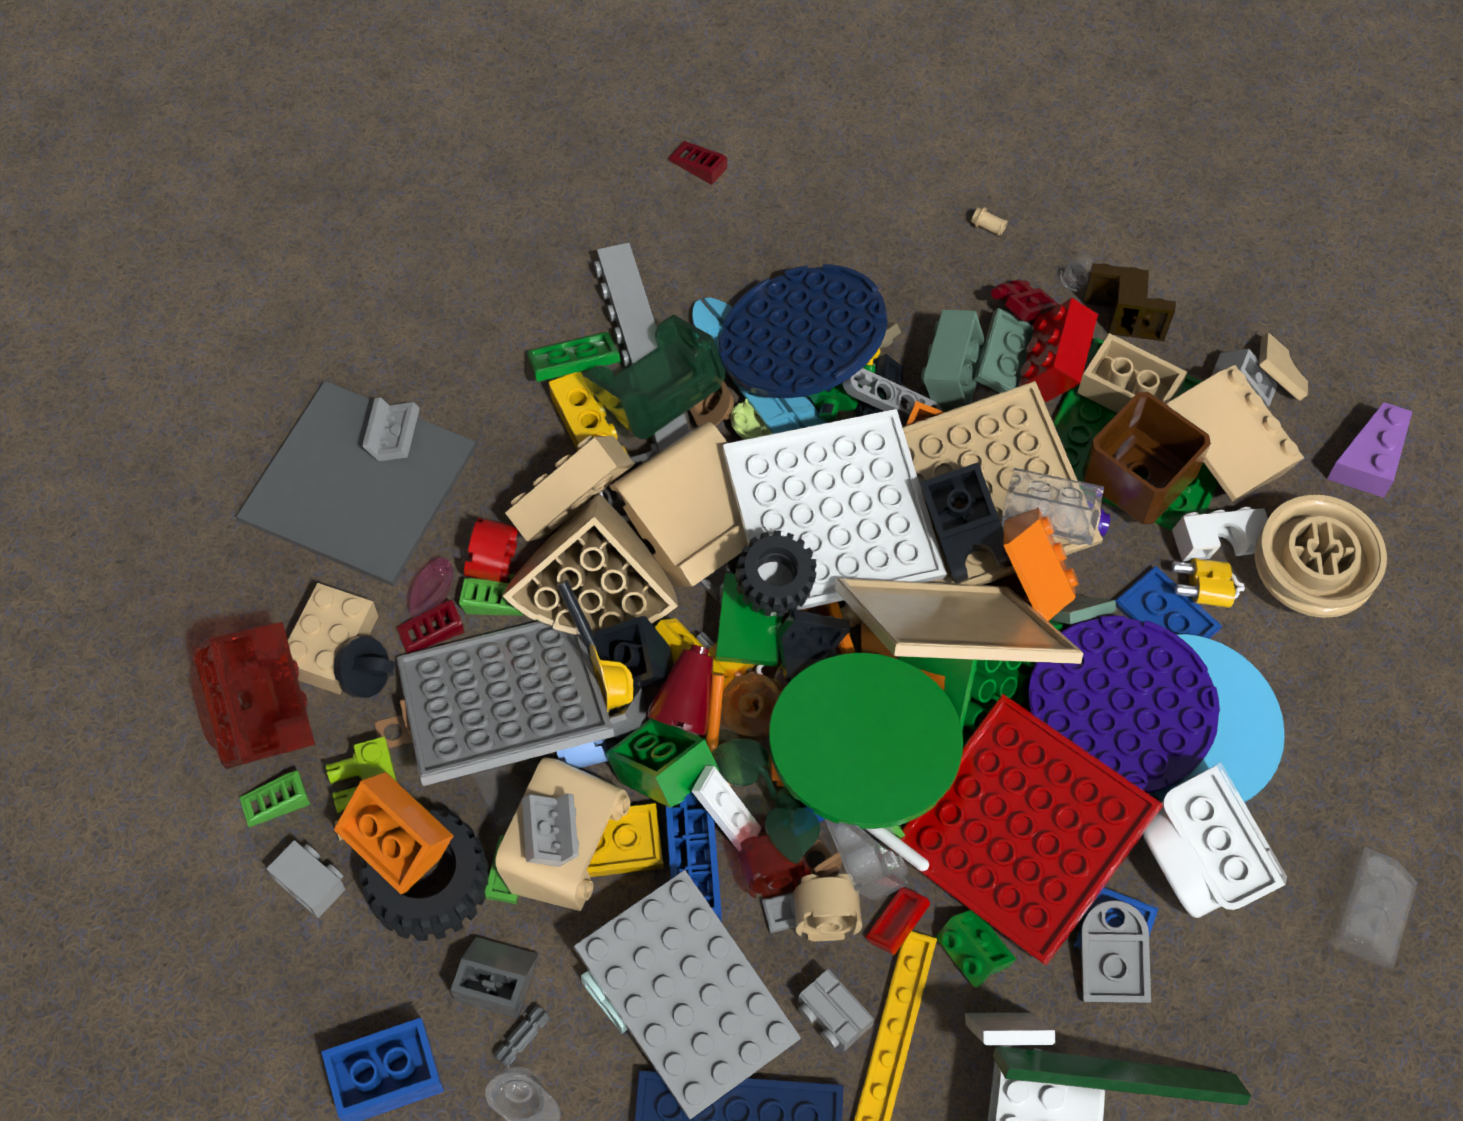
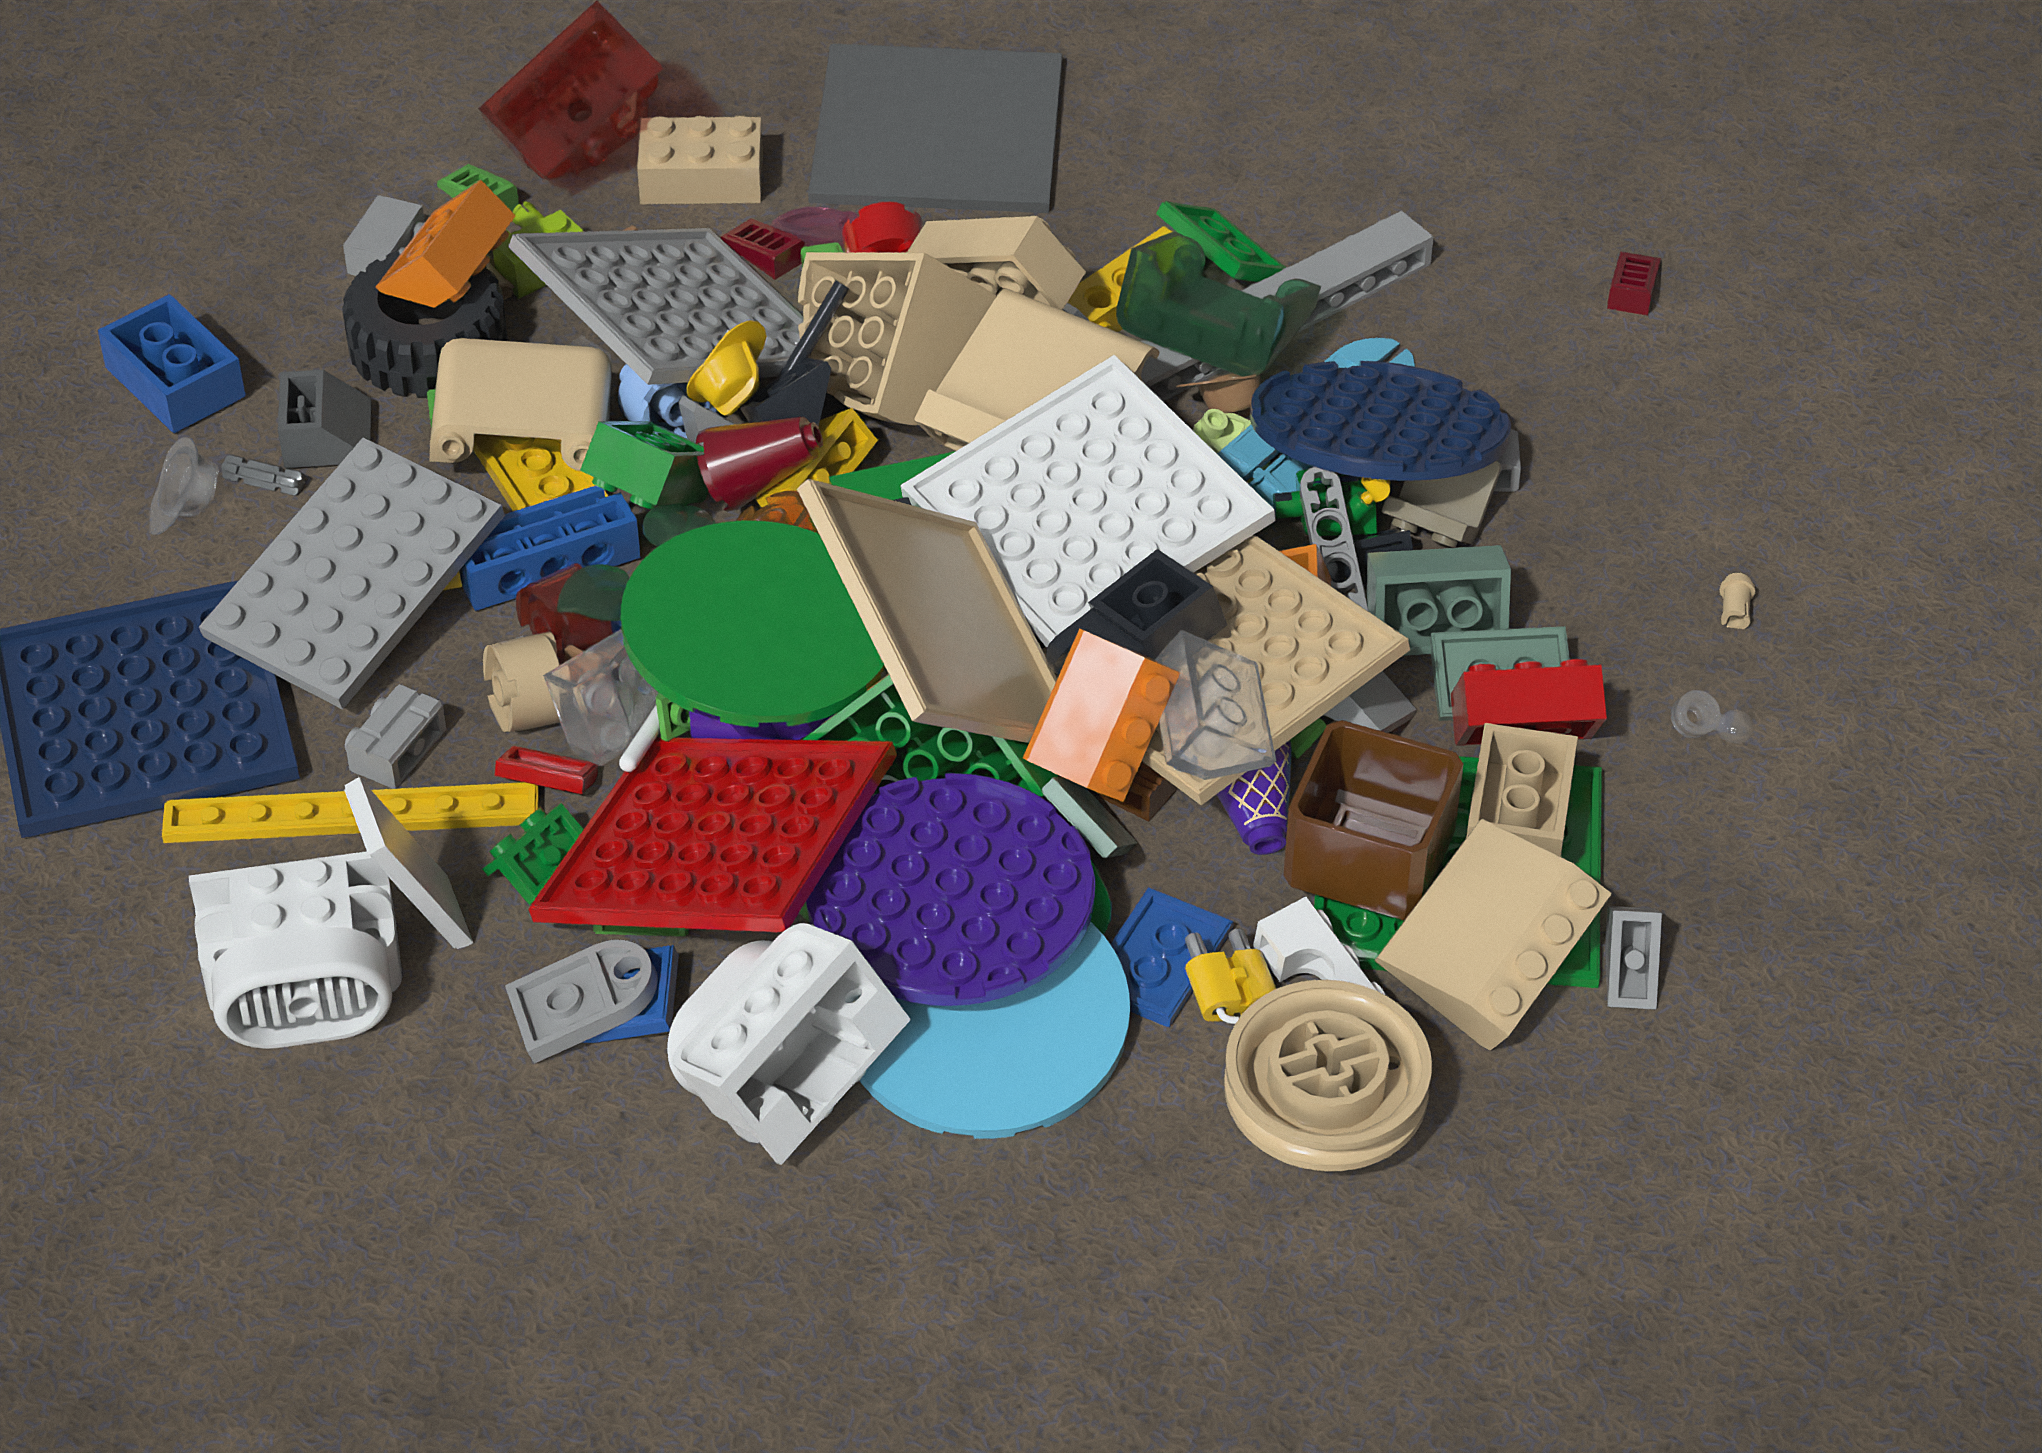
camera: 70 degrees right, 15 degrees down
black tile [334,636,396,698] -> none
light grey bracket [363,397,420,461] -> none
light grey bracket [522,793,579,867] -> none
white tile [692,766,761,853] -> none
orange bar [706,672,725,762] -> none
black tyre [735,530,817,617] -> none
dark red plate [991,279,1058,322] -> none
dark green tile [993,1046,1251,1105] -> none
dark brown bracket [1083,263,1176,342] -> none
tan tile [1259,332,1308,401] -> none
medium lavender wedge [1327,402,1412,498] -> none
clear slope [1328,847,1418,970] -> none

